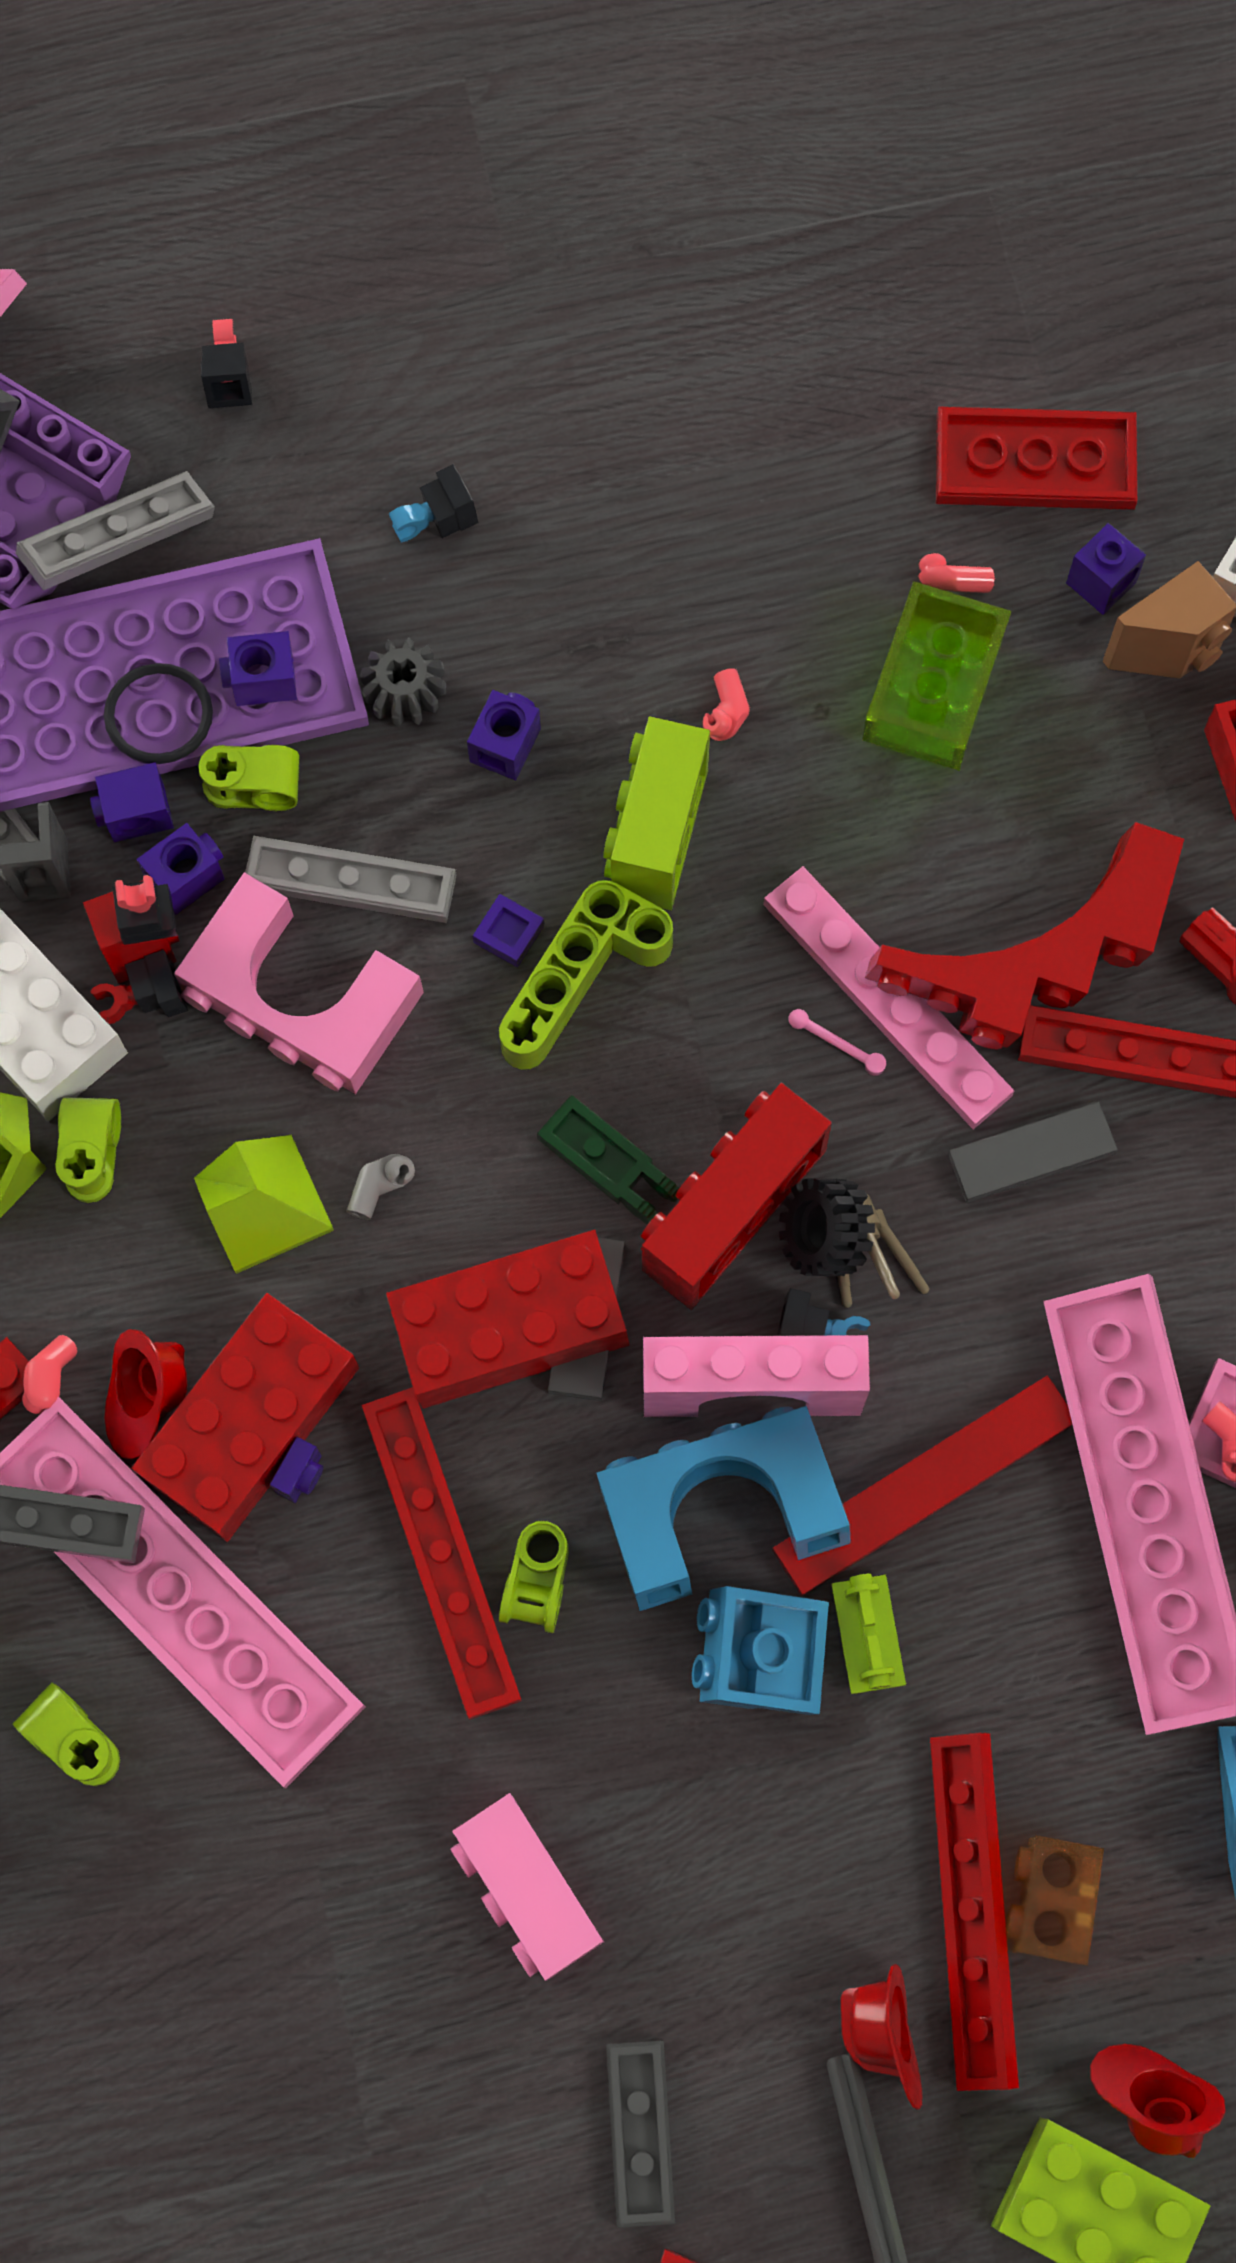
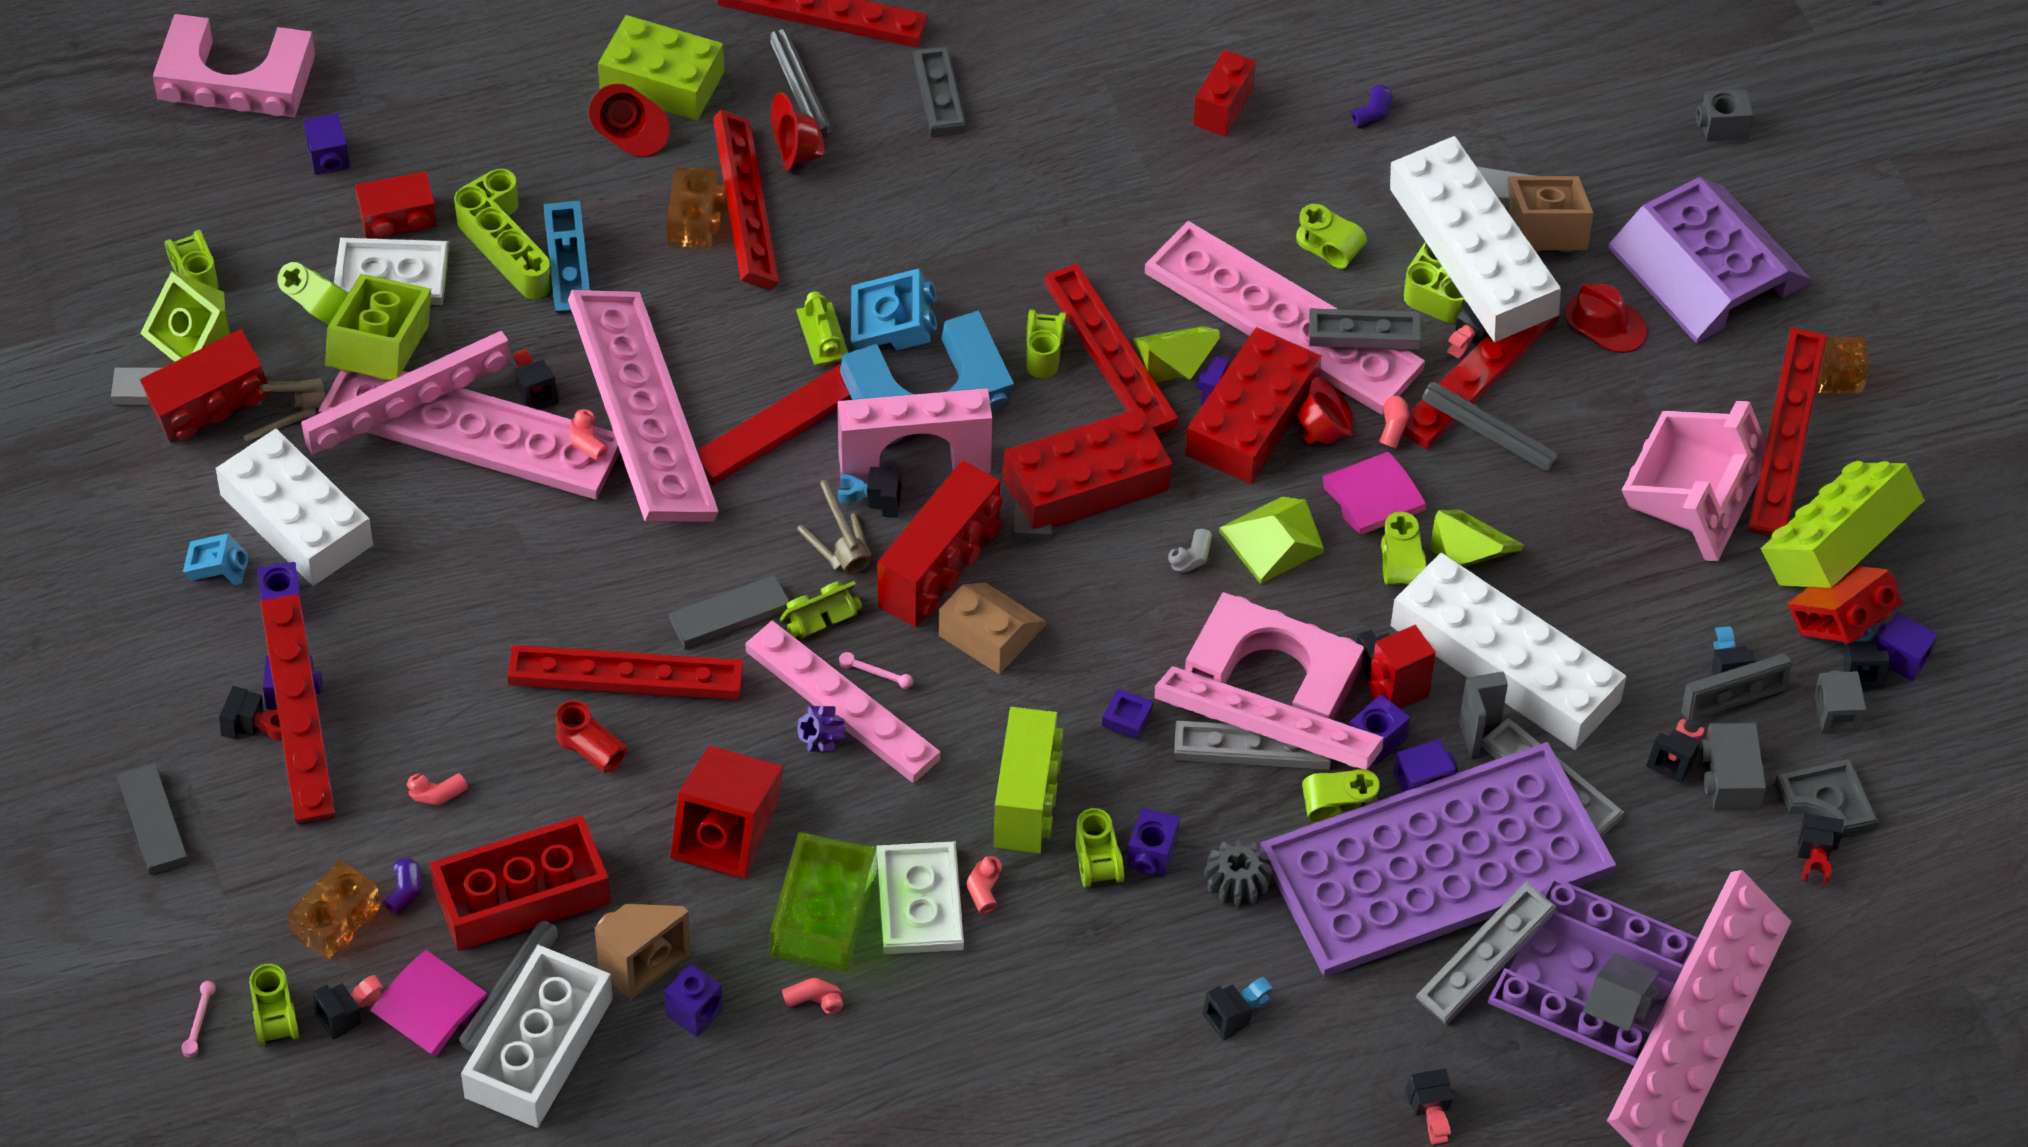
camera: 170 degrees right, 20 degrees down
black tyre [103,663,213,764] -> none
black piece [112,875,177,945] -> none
dark purple brick [219,631,297,706] -> none
bright pink brick [451,1793,604,1981] -> none
lime beam [499,880,673,1070] -> none
dark green hinge [537,1095,679,1225] -> none
black tyre [779,1178,875,1276] -> none
red arch [865,822,1184,1049] -> none
red tile [936,407,1137,510] -> none
none -> red slope [670,745,783,879]
none -> lime hinge [780,580,862,639]
none -> dark purple gear [797,706,845,752]
none -> tile [877,841,964,954]
none -> medium nougat slope [939,583,1046,675]
none -> lime piece [1075,808,1124,888]
none -> lime slope [1133,326,1220,382]
none -> bright pink plate [1154,666,1384,770]
none -> red brick [1193,50,1256,137]
none -> dark pink slope [1322,452,1426,535]

